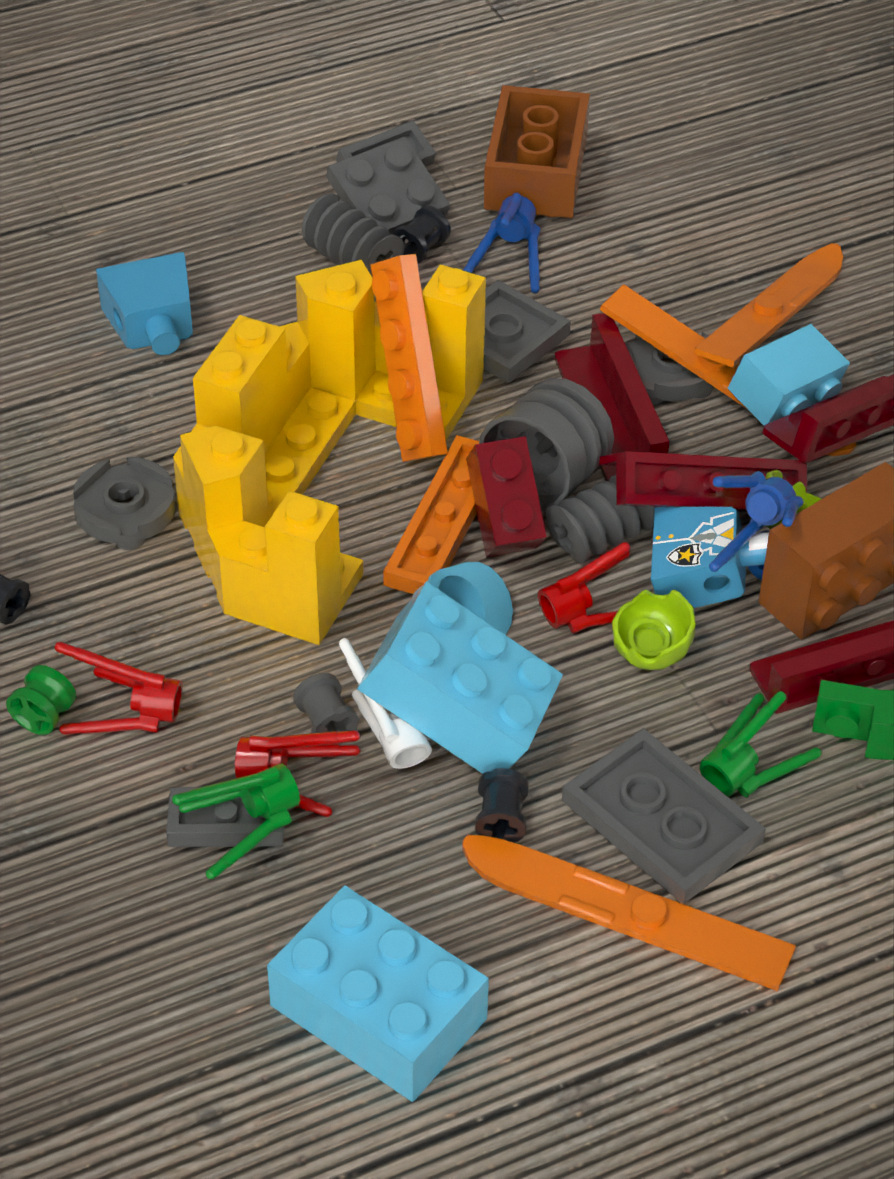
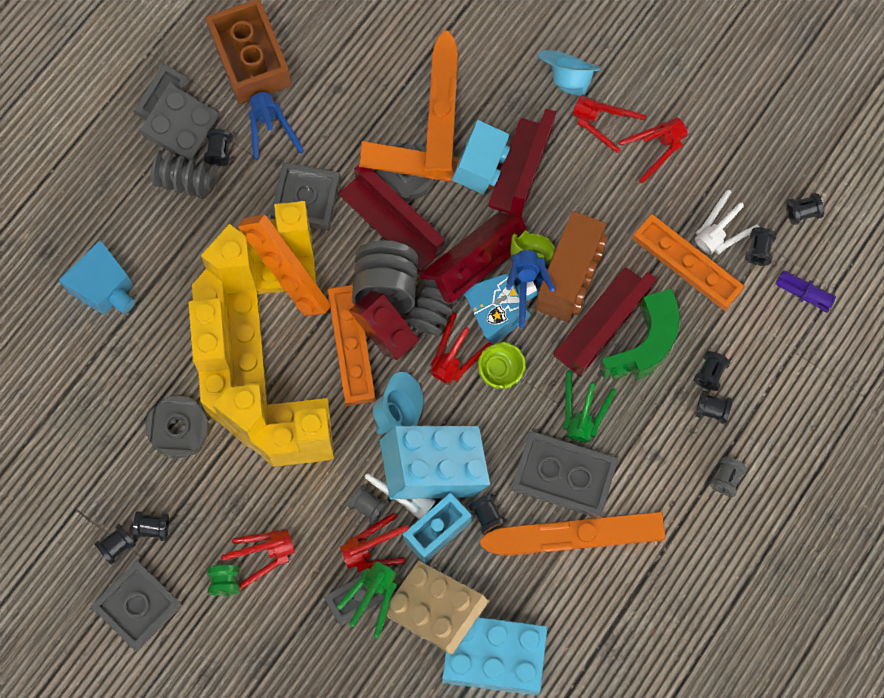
camera: 30 degrees left, 25 degrees up
none -> tan plate [386,560,489,655]
none -> medium azure brick [403,493,472,564]

